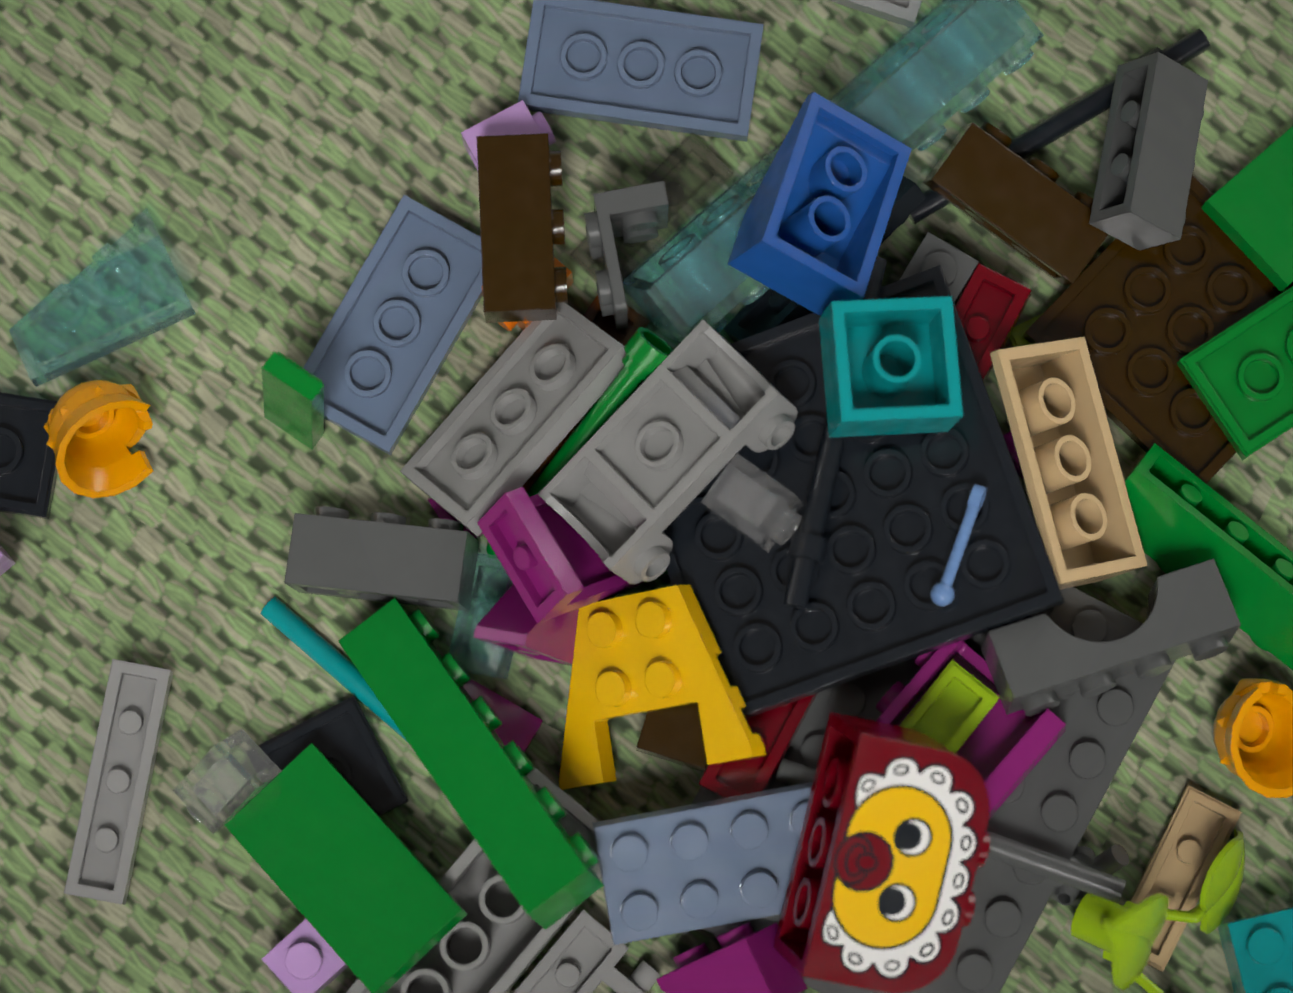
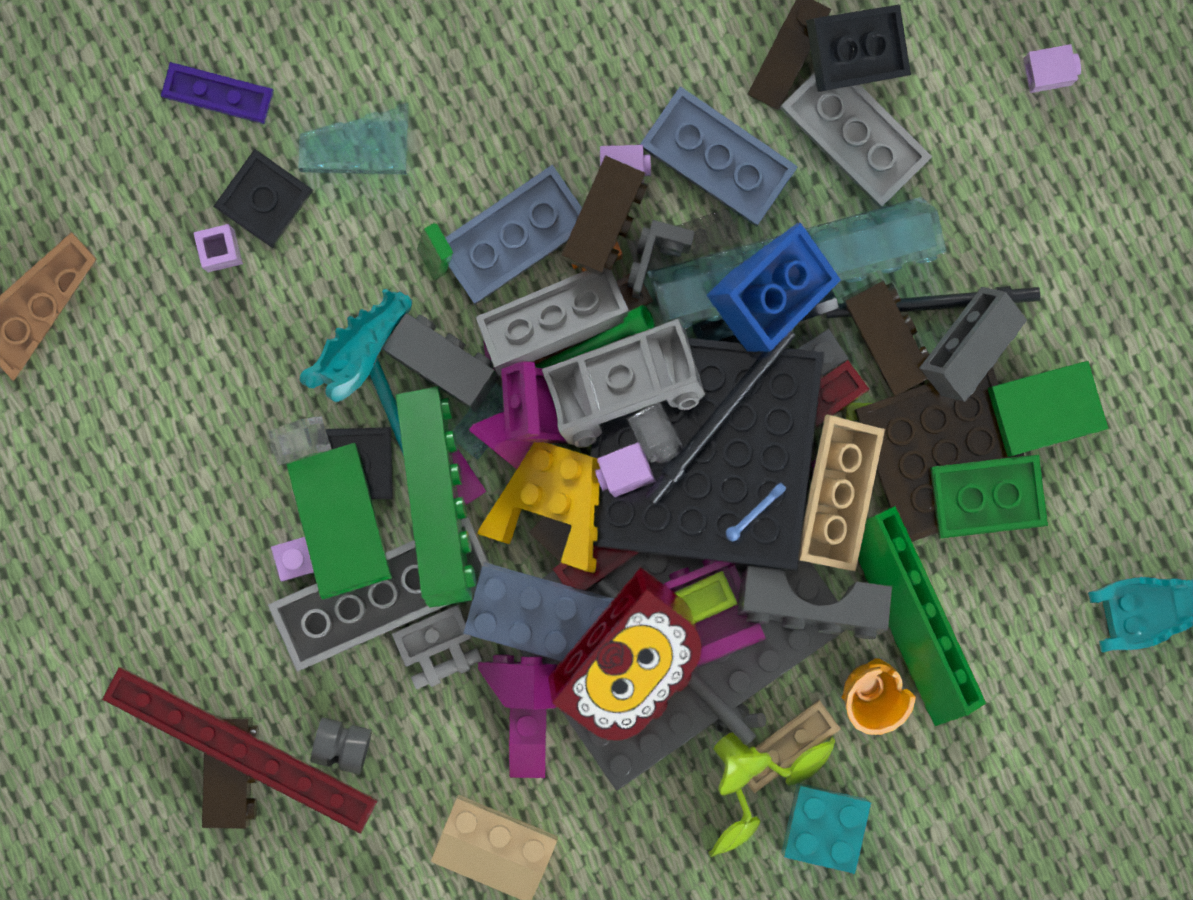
camera: 25 degrees right, 5 degrees up
light orange helmet [43,380,154,498] -> none
light grey plate [64,659,173,905] -> none
teal brick [819,296,963,438] -> none
none -> teal animal [300,289,412,402]
none -> lavender brick [595,442,655,497]

